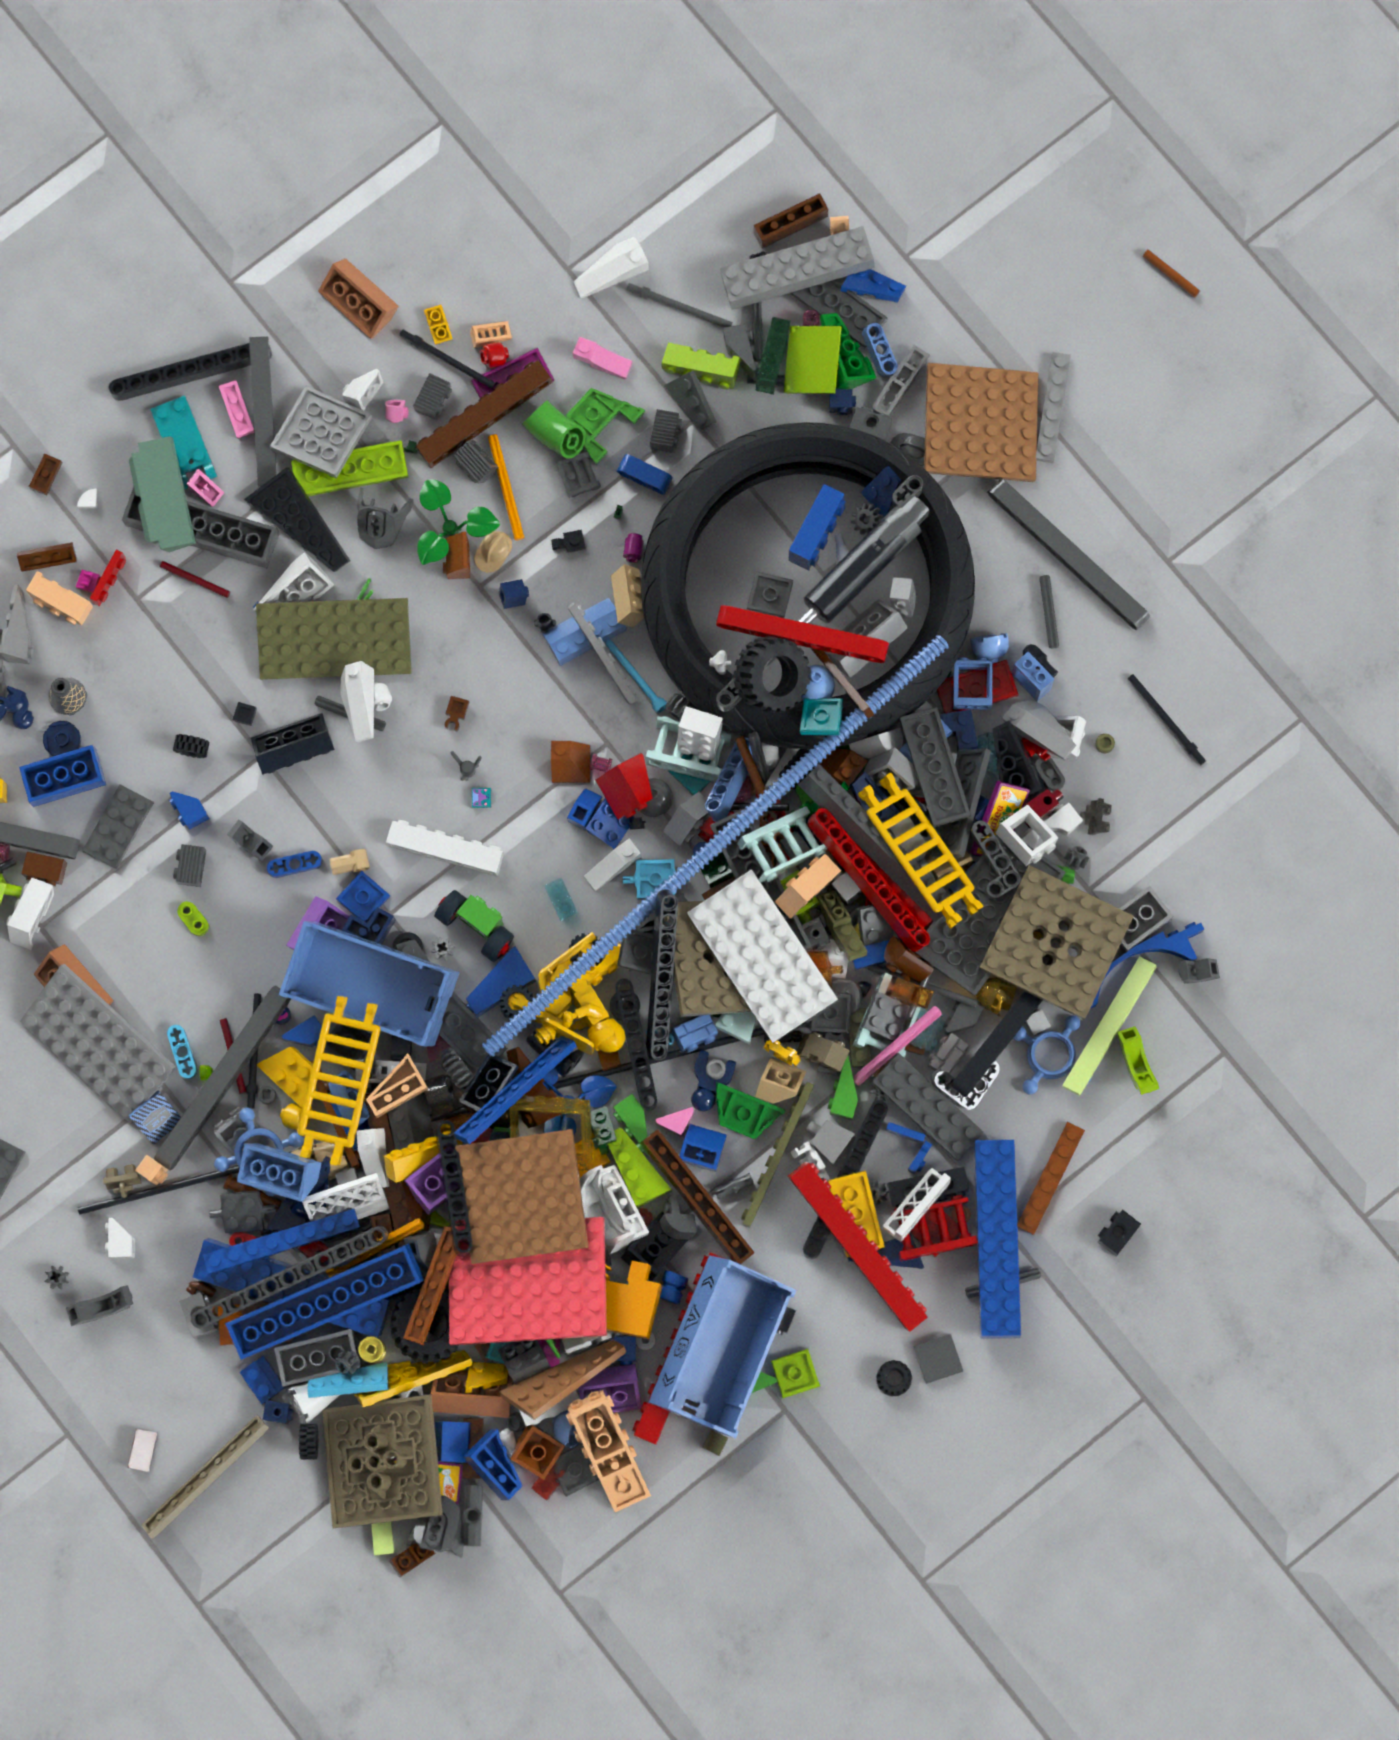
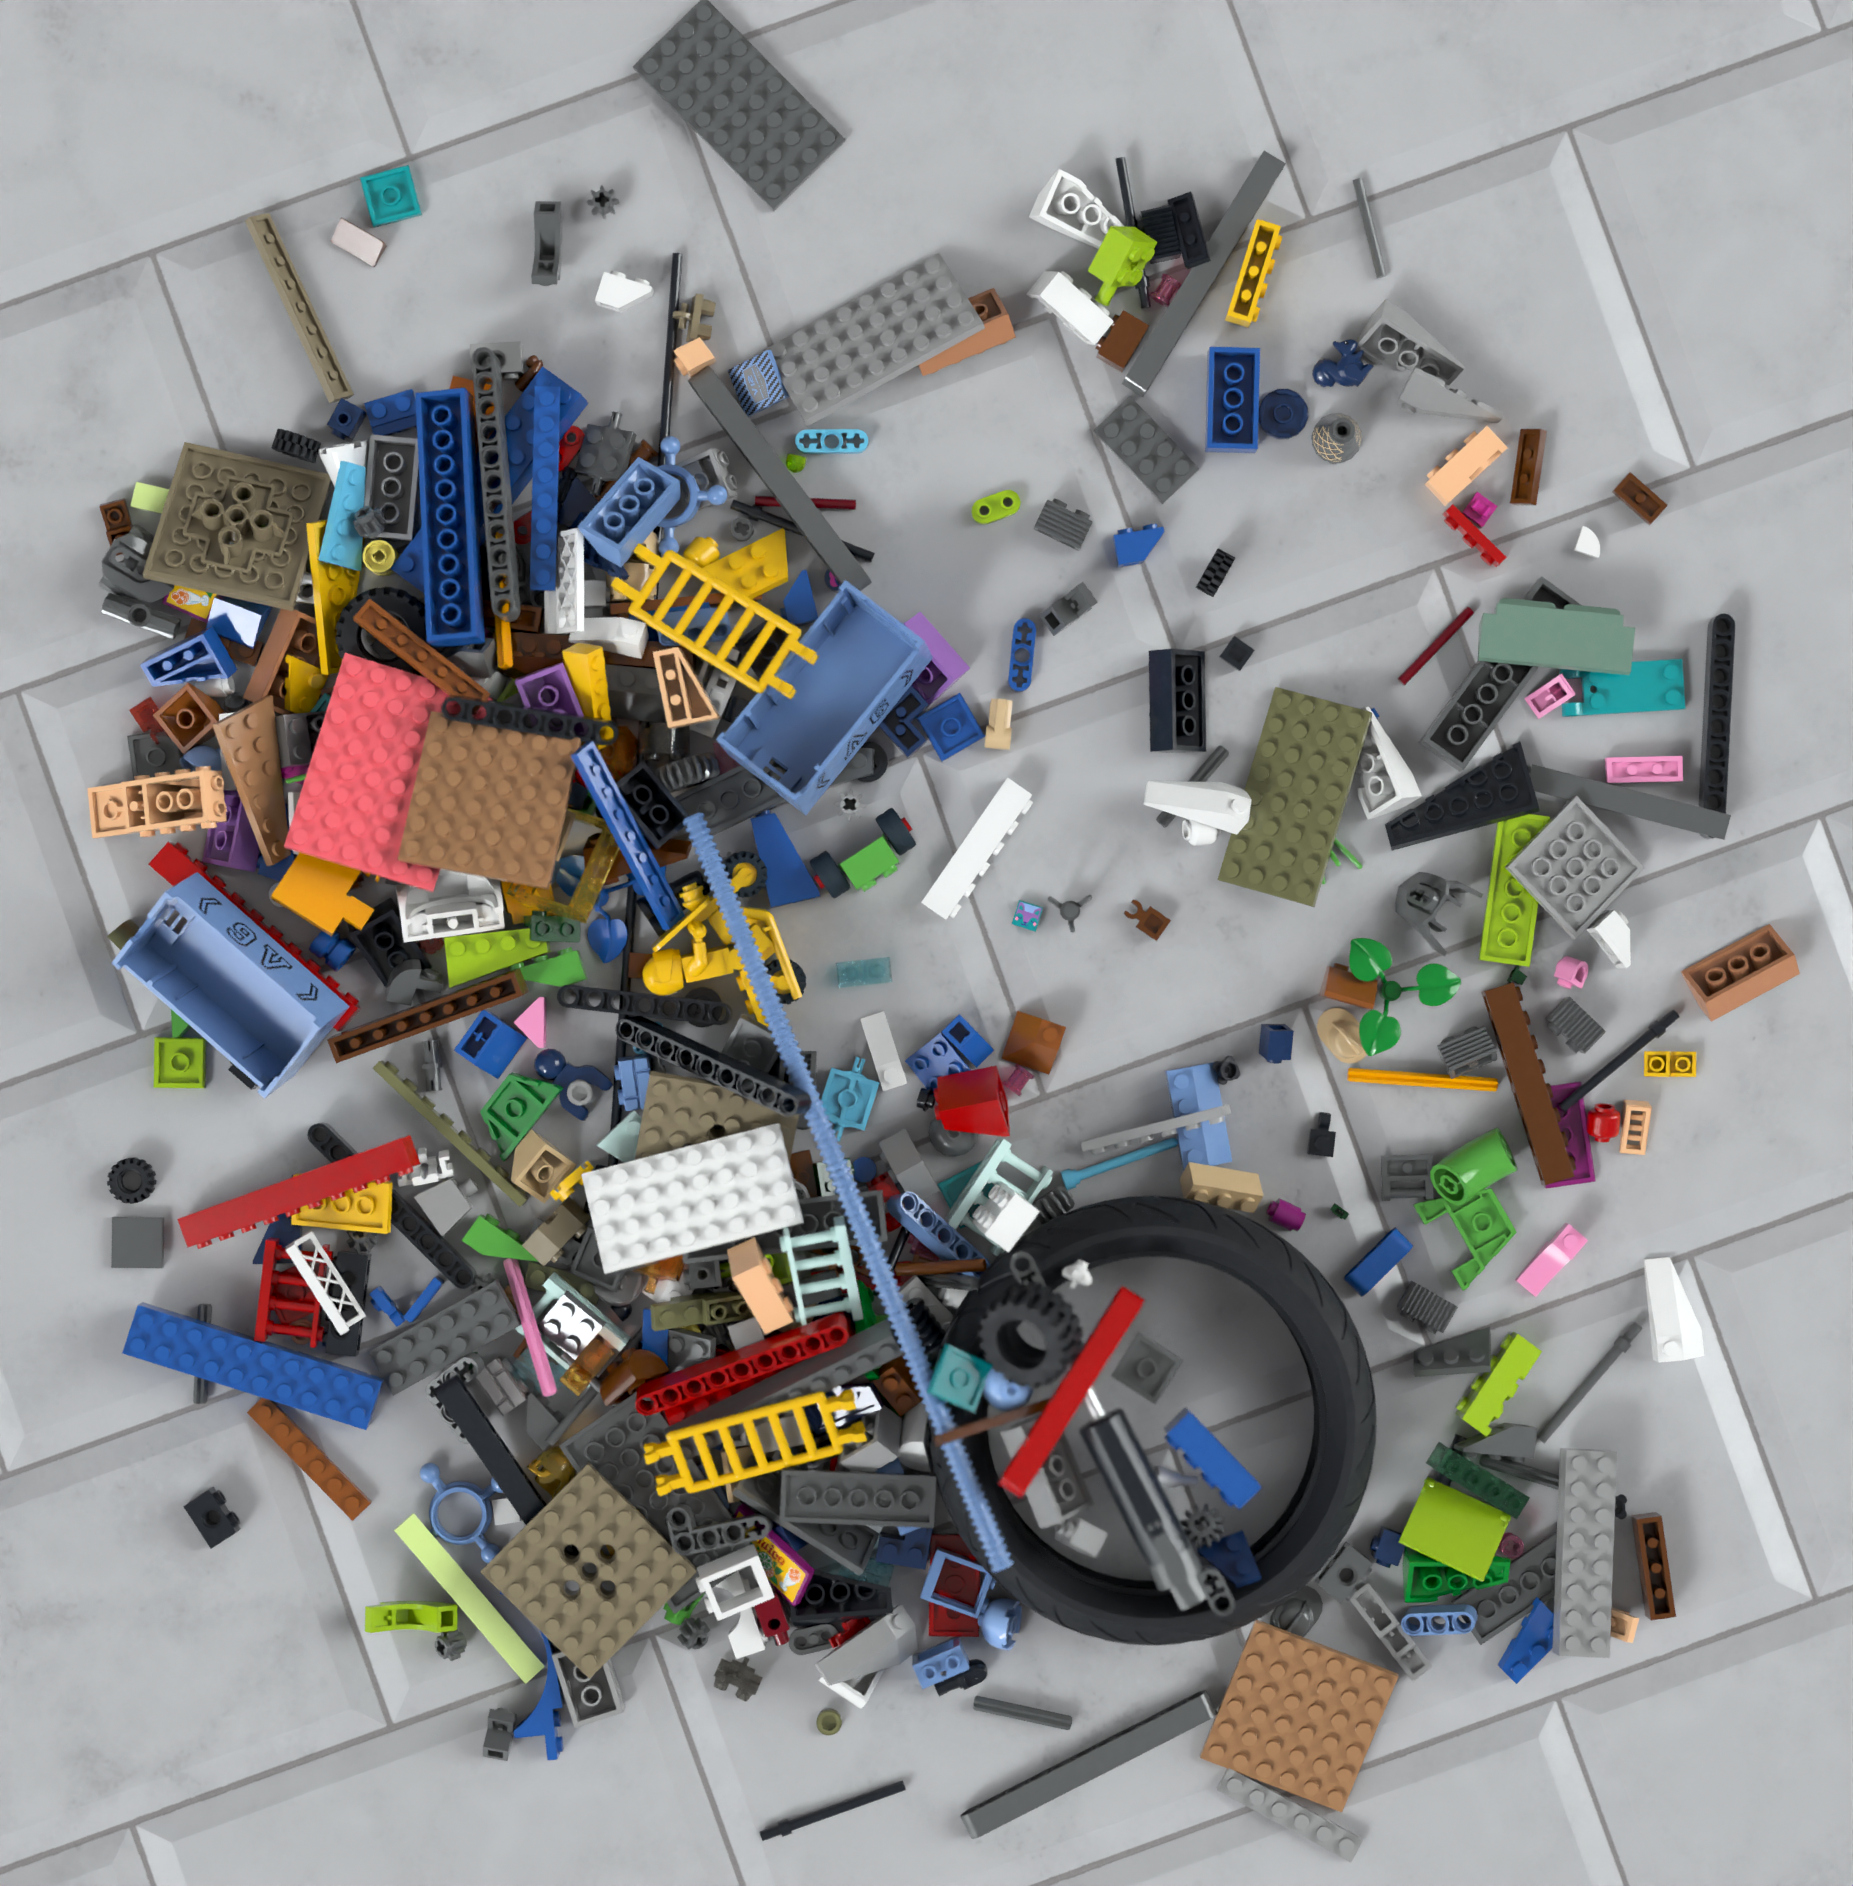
camera: 105 degrees right, 10 degrees up
none -> teal tile [360,165,422,228]
none -> dark grey gear [435,1629,467,1661]

